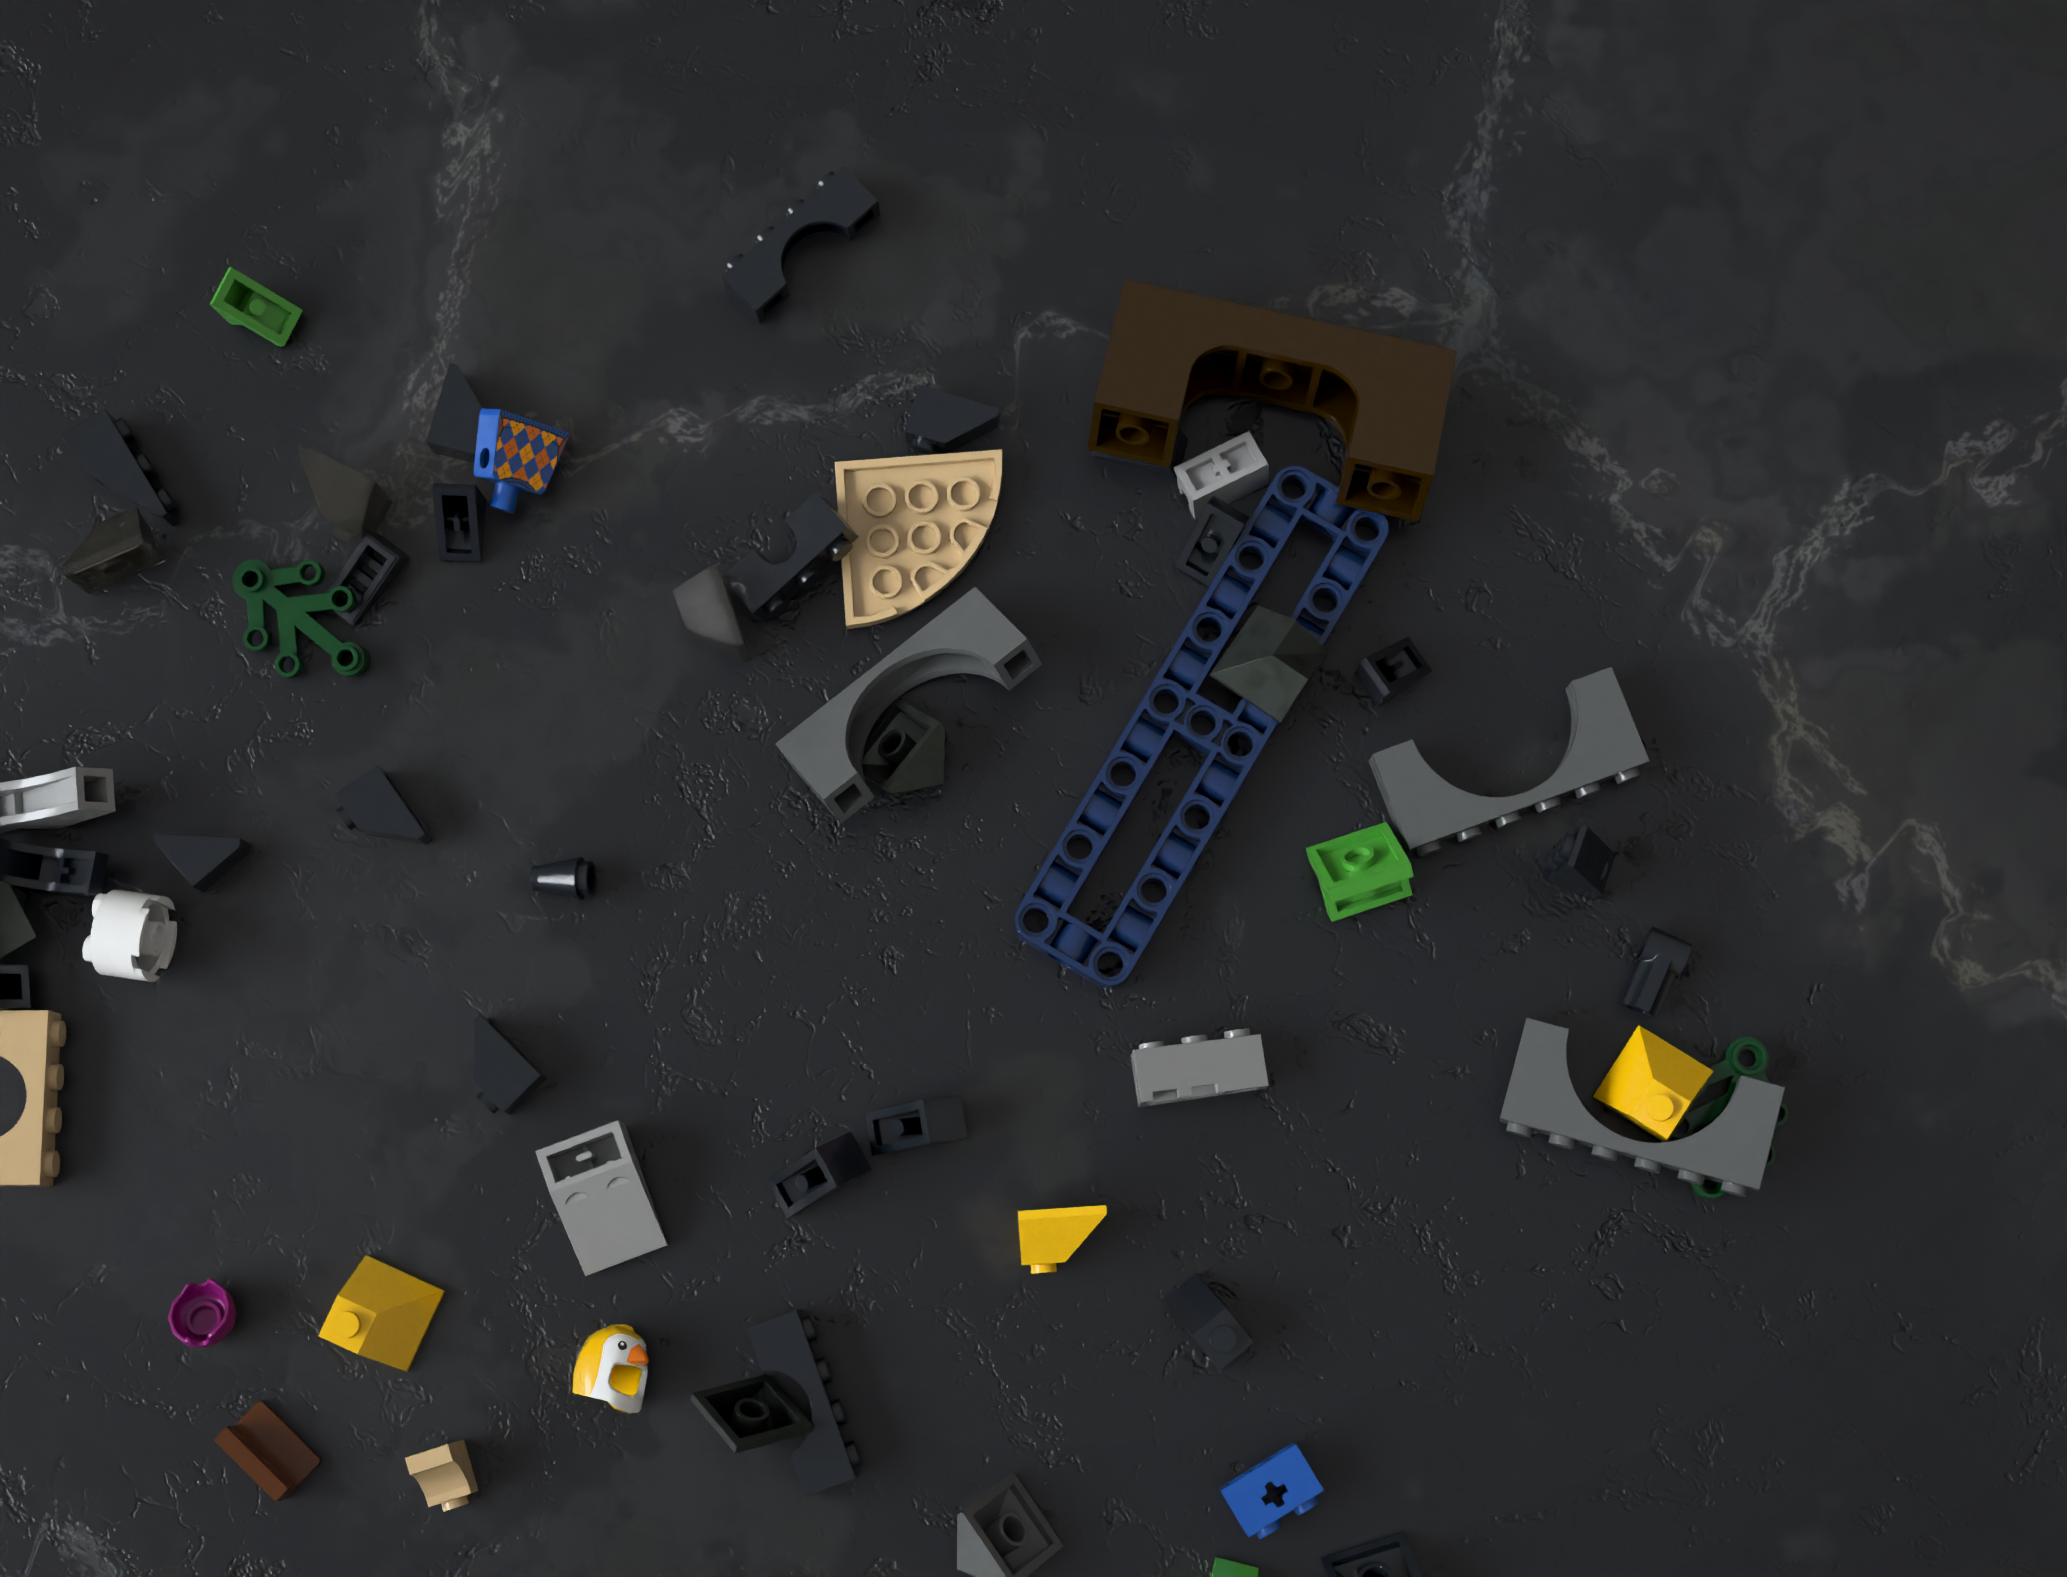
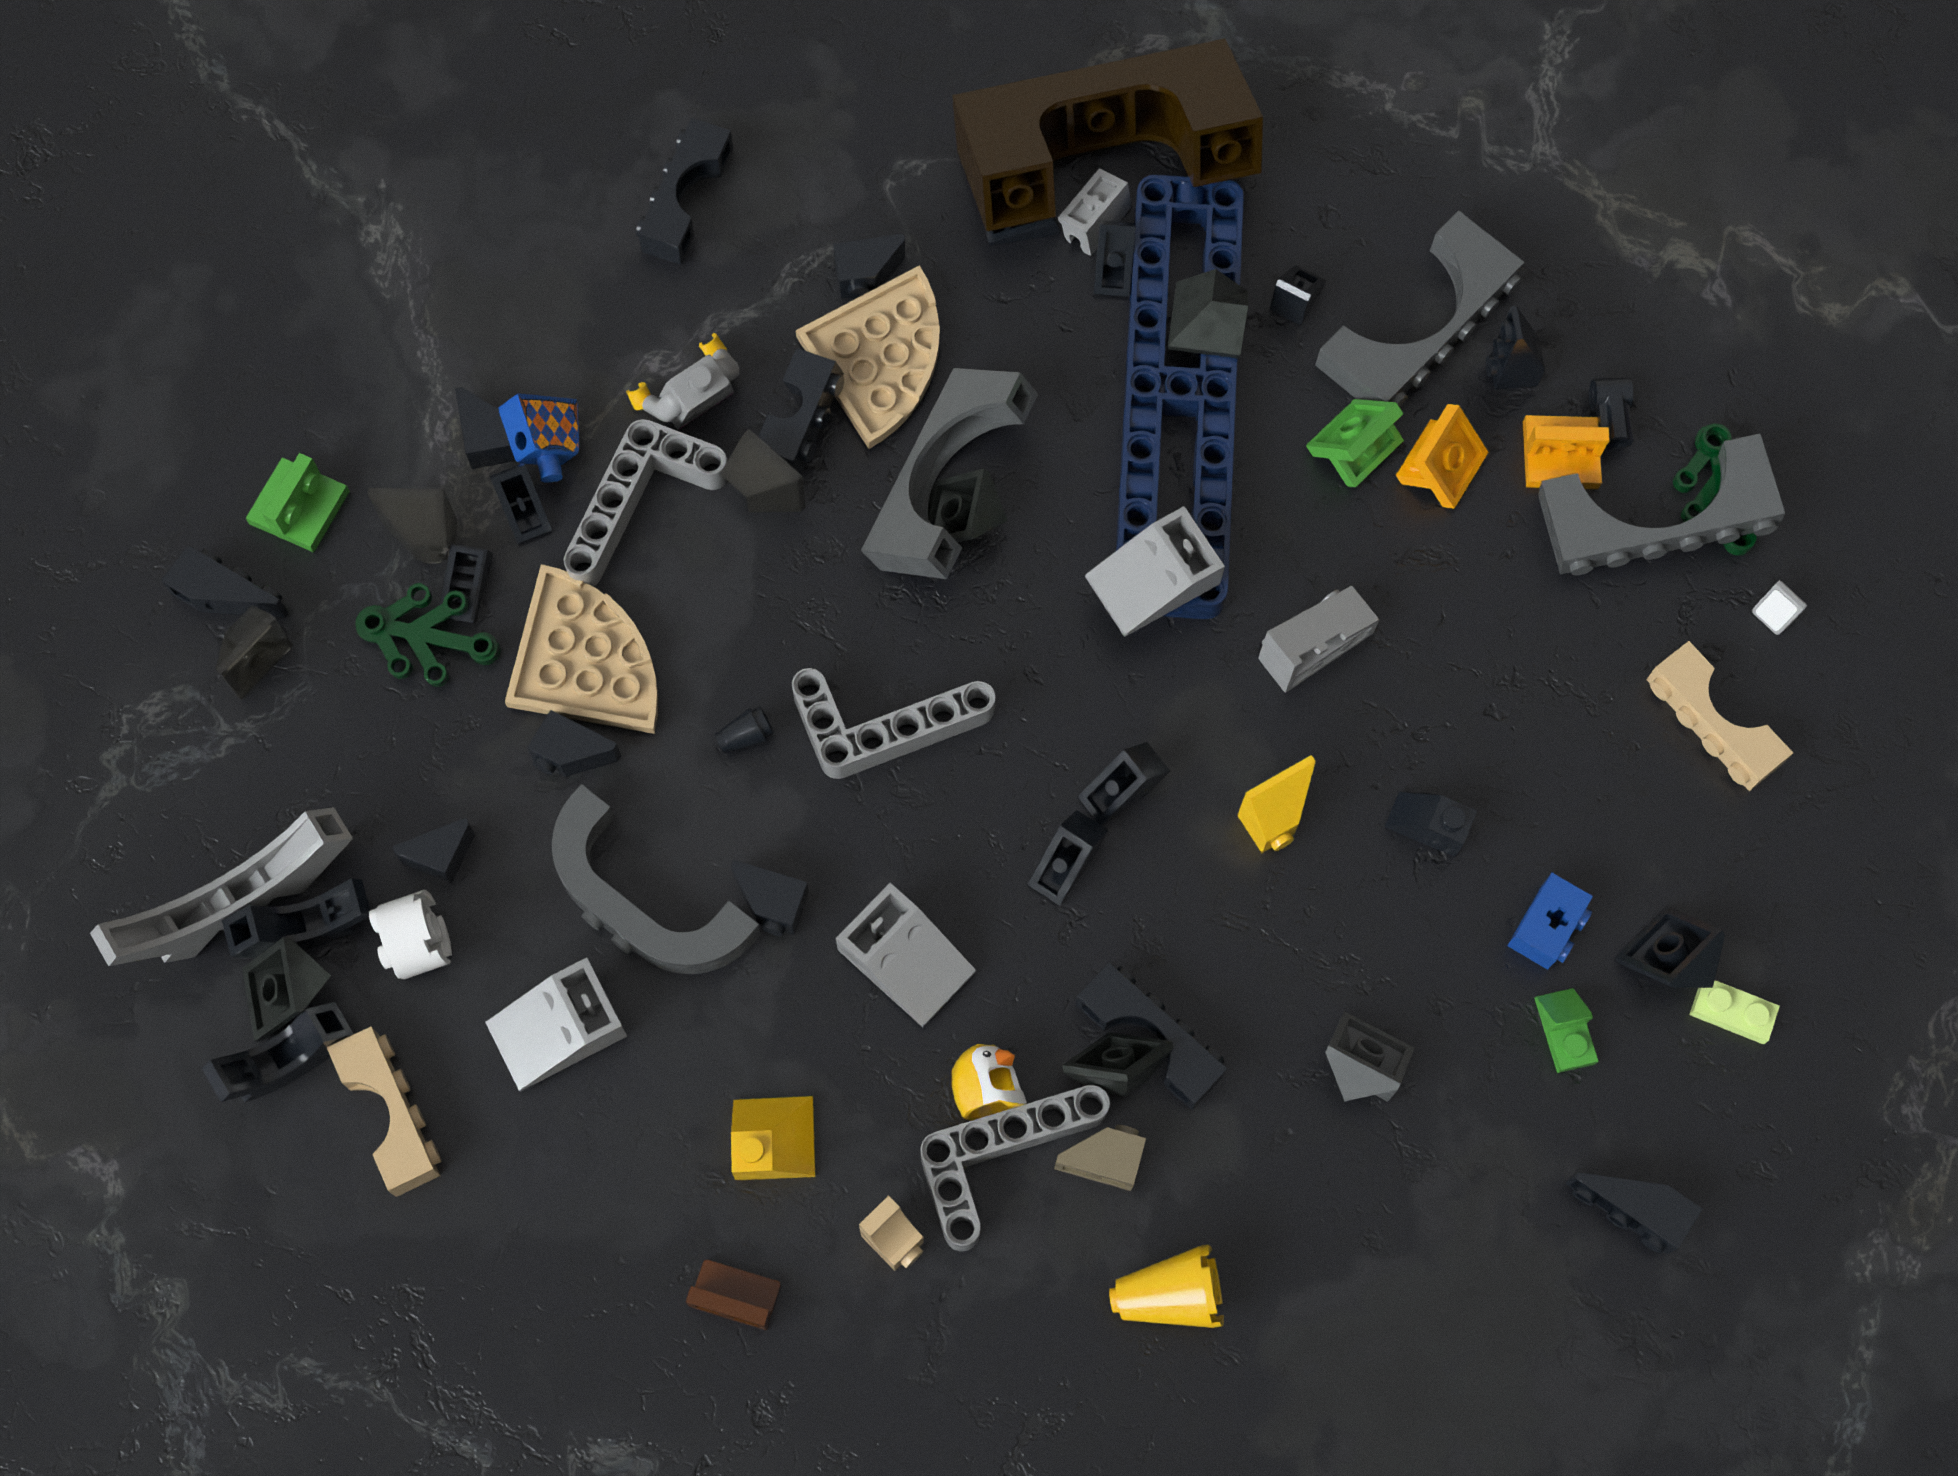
camera: 30 degrees left, 10 degrees down
magenta hair [168,1278,237,1348] -> none
bright green slope [210,267,303,346] -> none
yellow slope [1593,1025,1714,1142] -> none
none -> bright green bracket [246,453,350,553]
none -> slope [486,957,627,1092]
none -> tan plate [505,564,658,734]
none -> dark grey arch [552,784,761,974]
none -> light grey beam [563,419,729,587]
none -> light grey torso [626,333,739,430]
none -> light grey beam [792,668,996,779]
none -> light grey beam [920,1085,1110,1252]
none -> dark tan slope [1054,1125,1146,1191]
none -> light grey slope [1085,506,1225,637]
none -> light orange bracket [1396,404,1489,509]
none -> light orange bracket [1523,415,1609,489]
none -> tan arch [1646,641,1793,791]
none -> slope [1752,580,1807,635]

